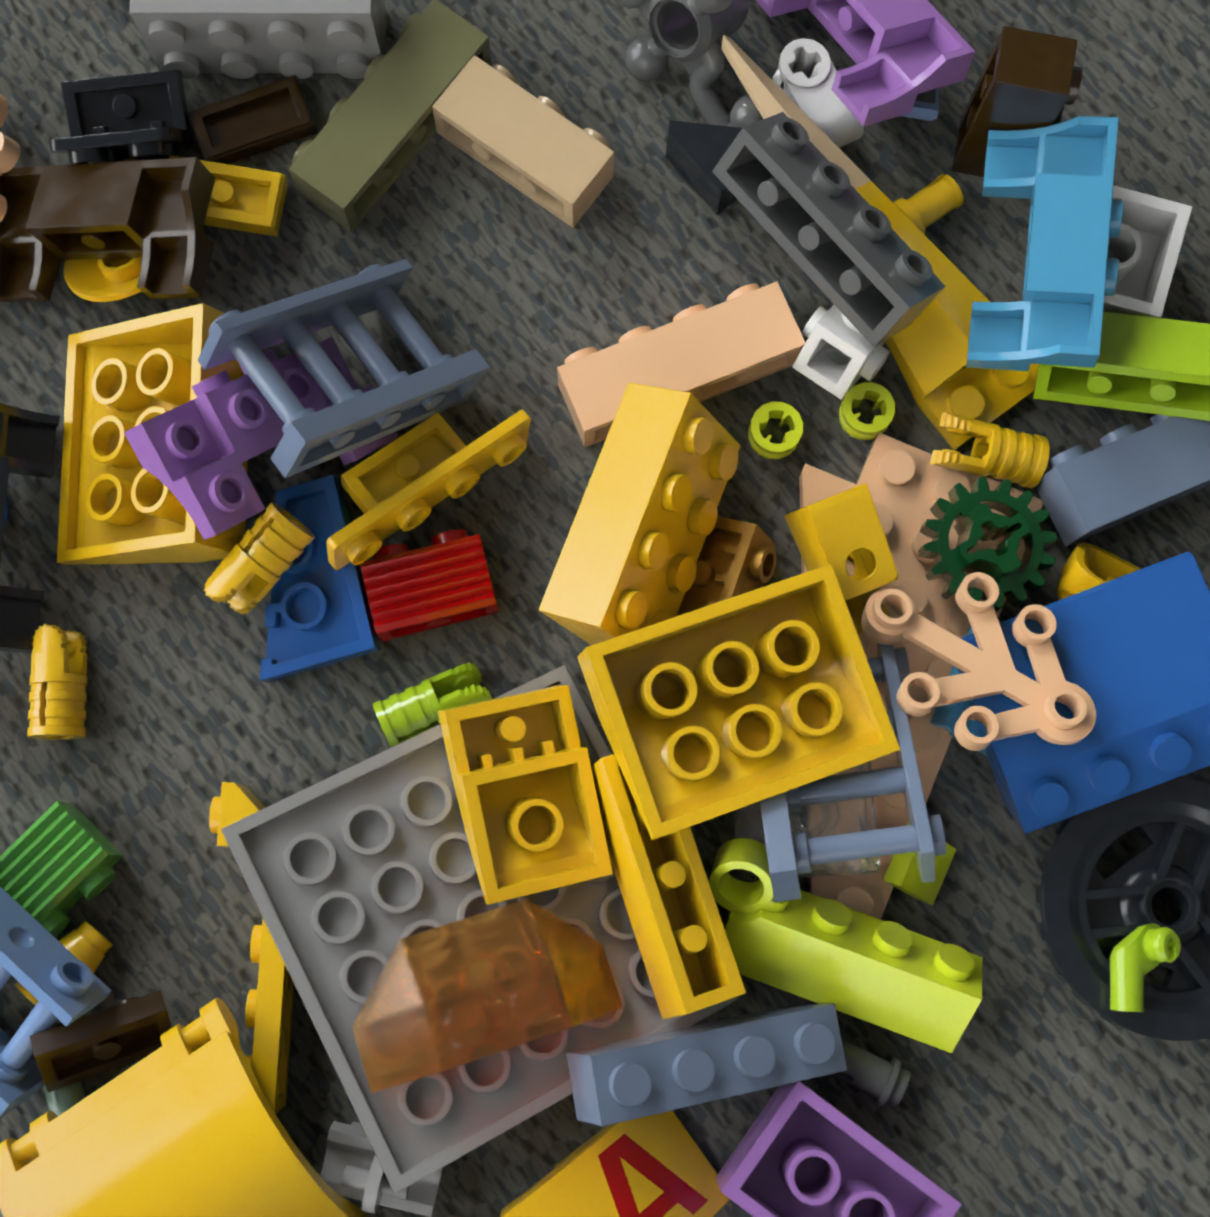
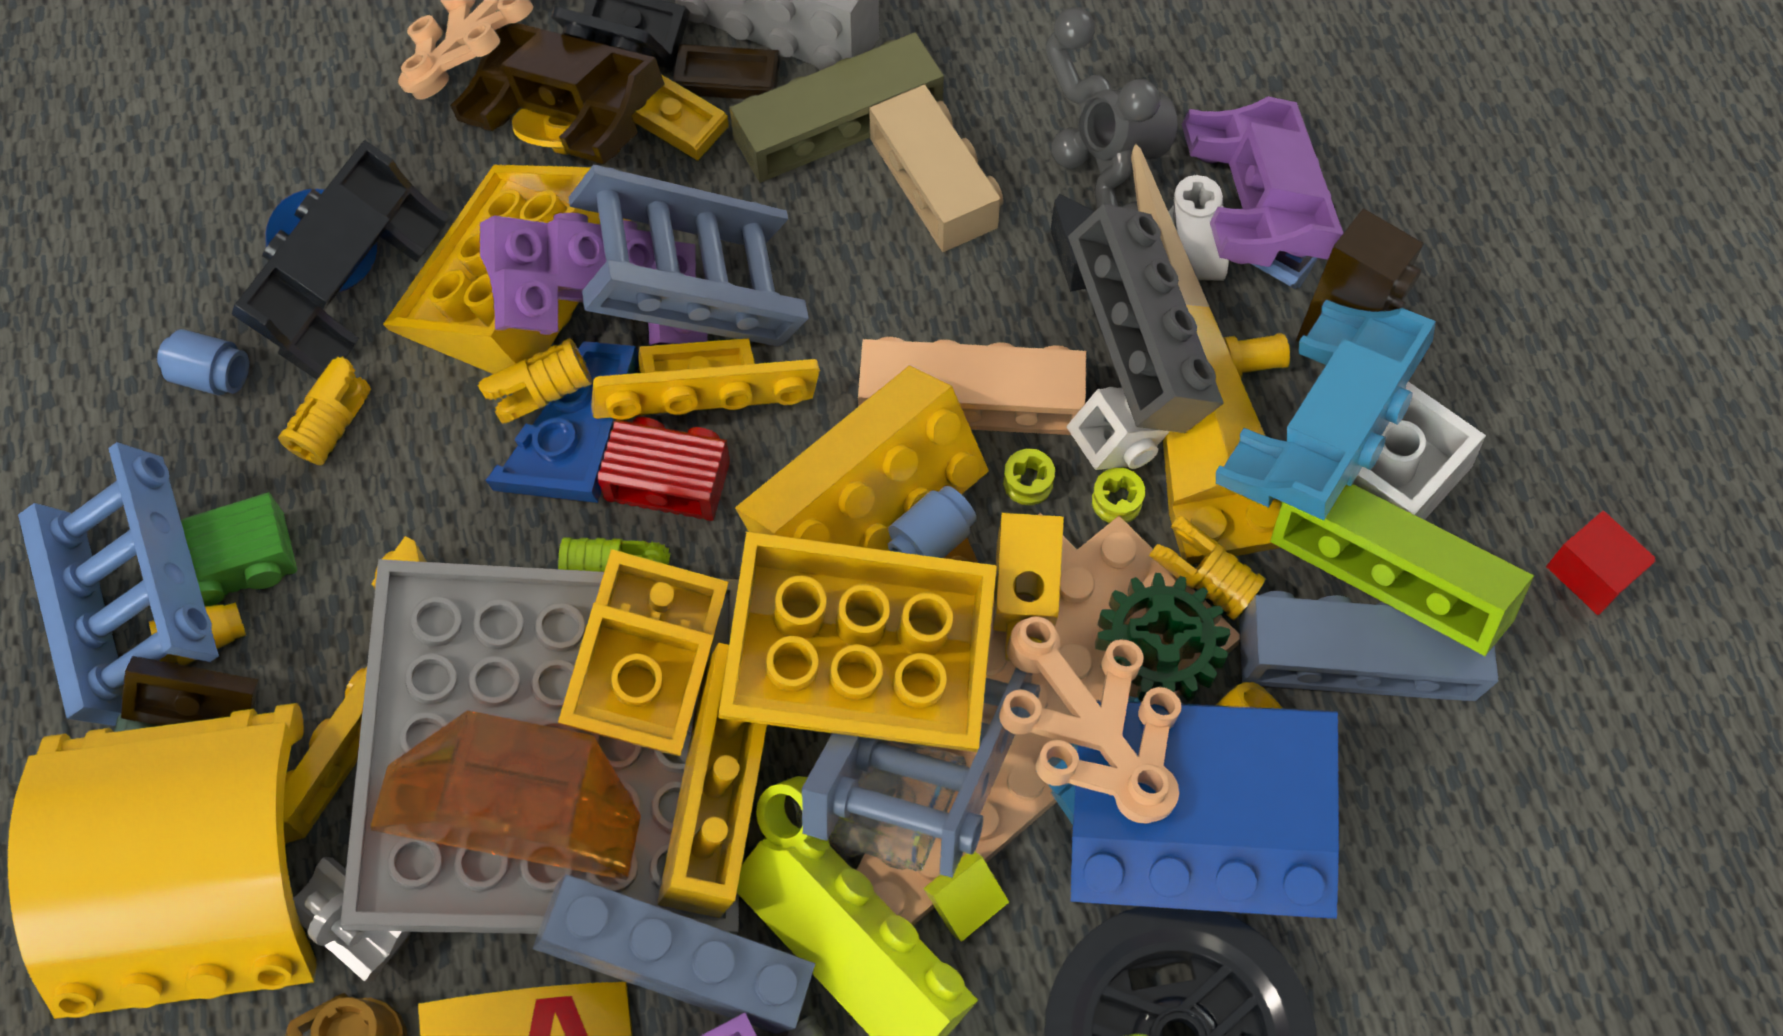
camera: 30 degrees right, 15 degrees down
none -> medium blue brick [888,486,977,558]

